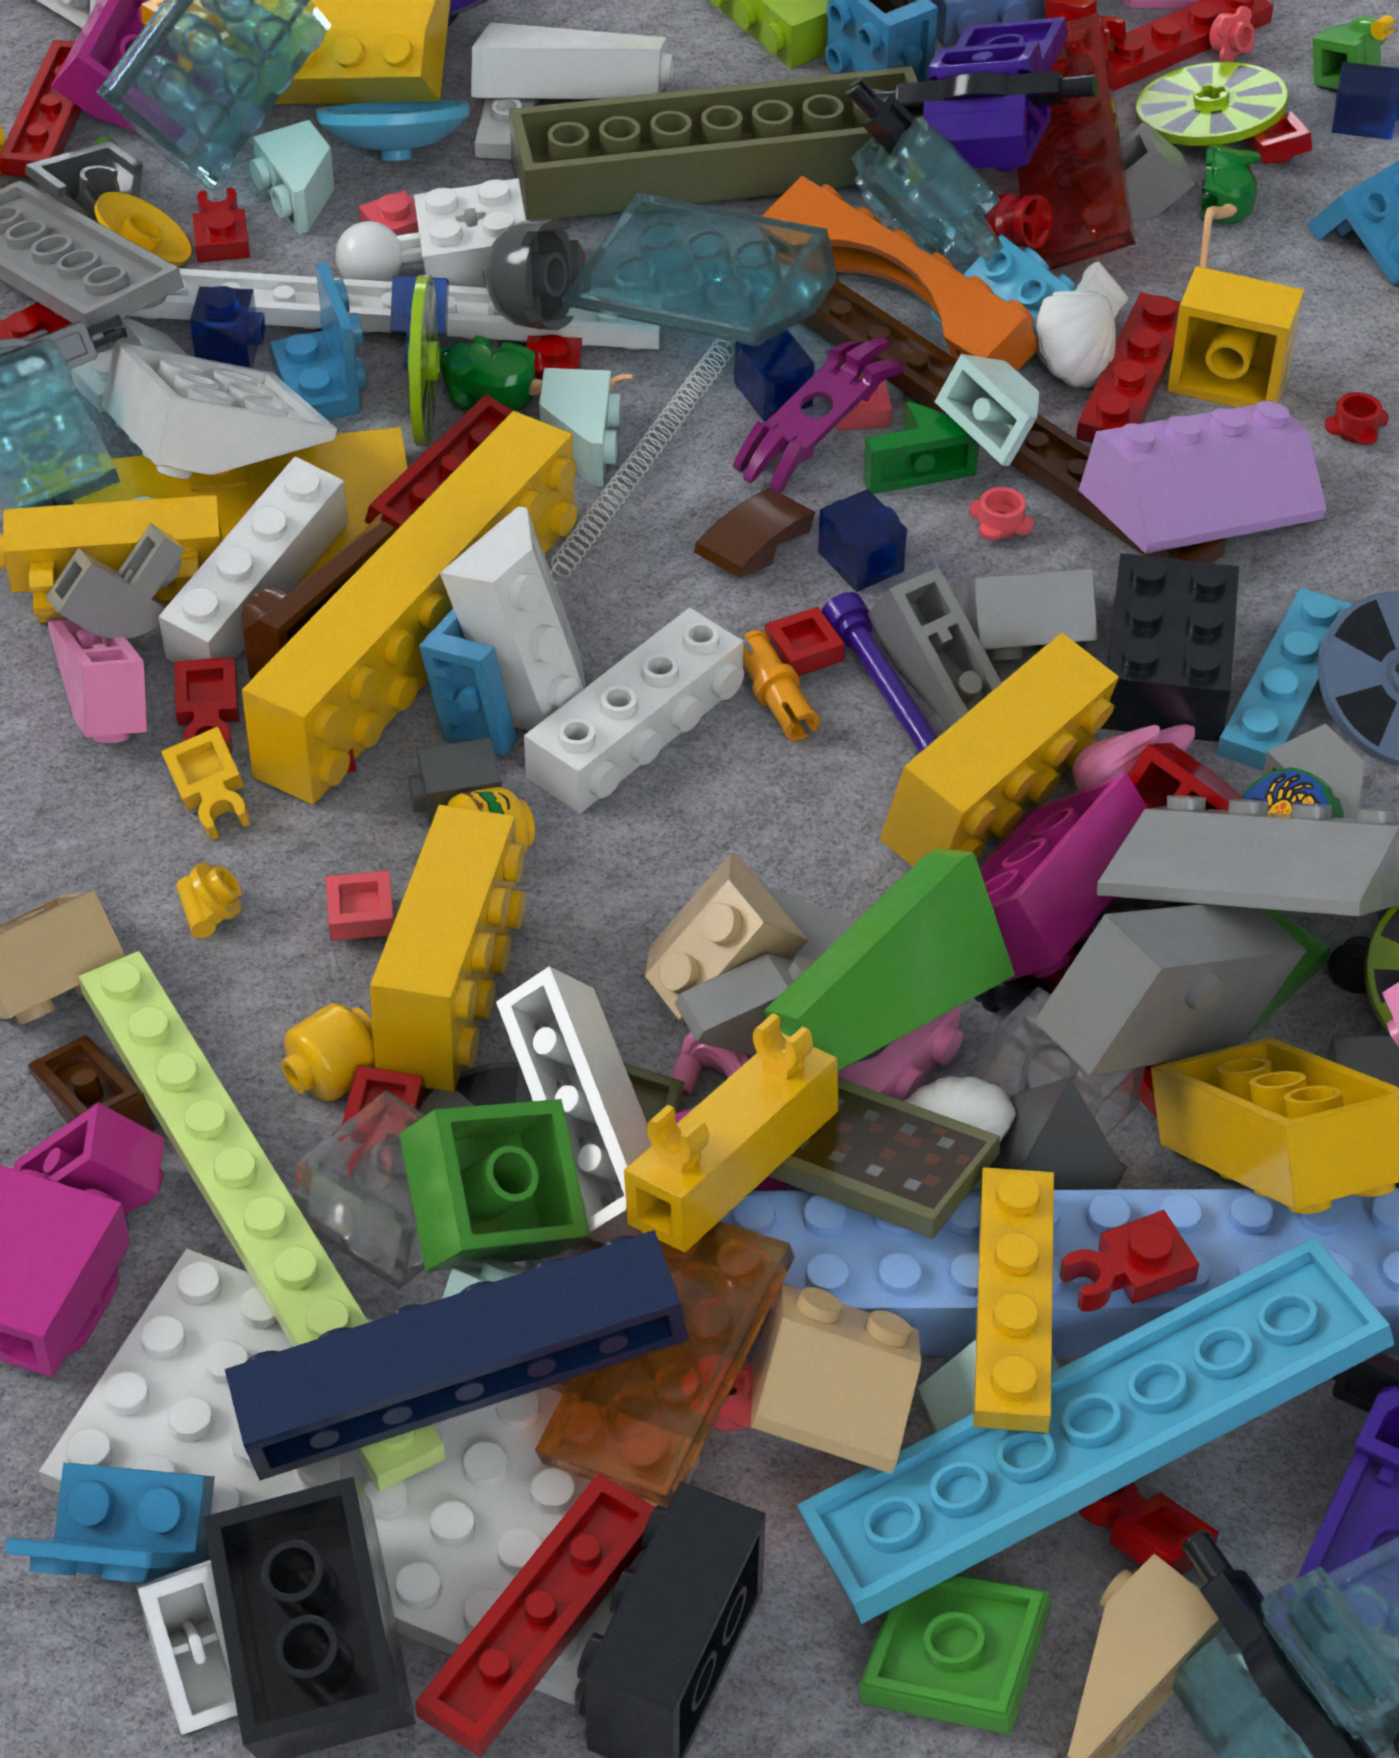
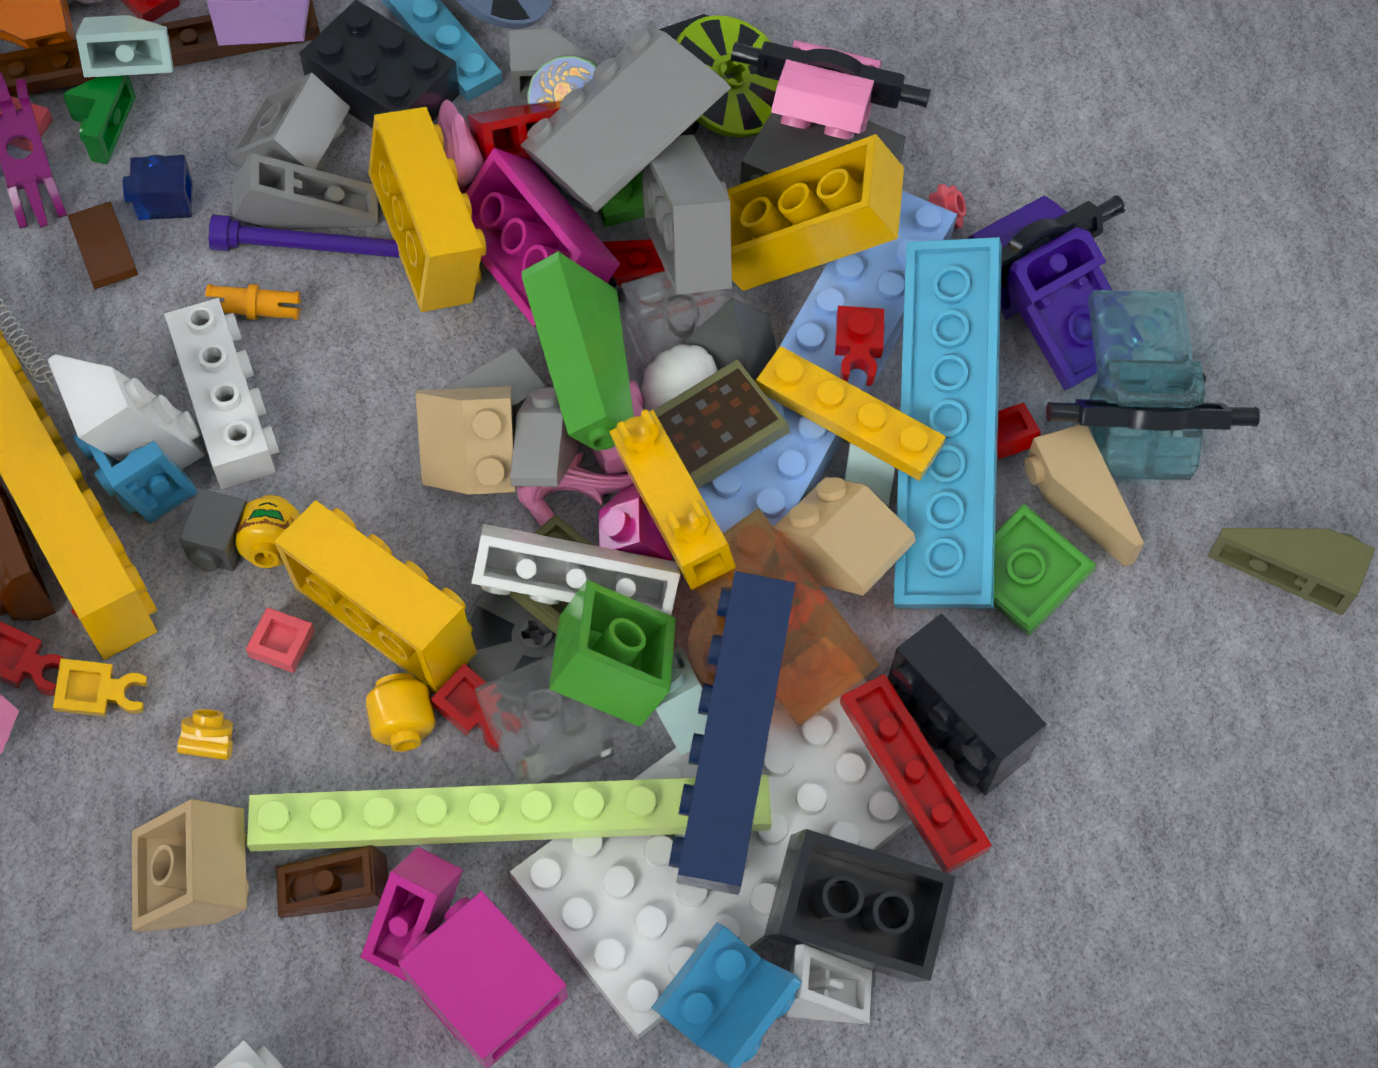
camera: 65 degrees left, 15 degrees up
red plate [764,606,845,676] -> none
coral plate [969,487,1034,541] -> none

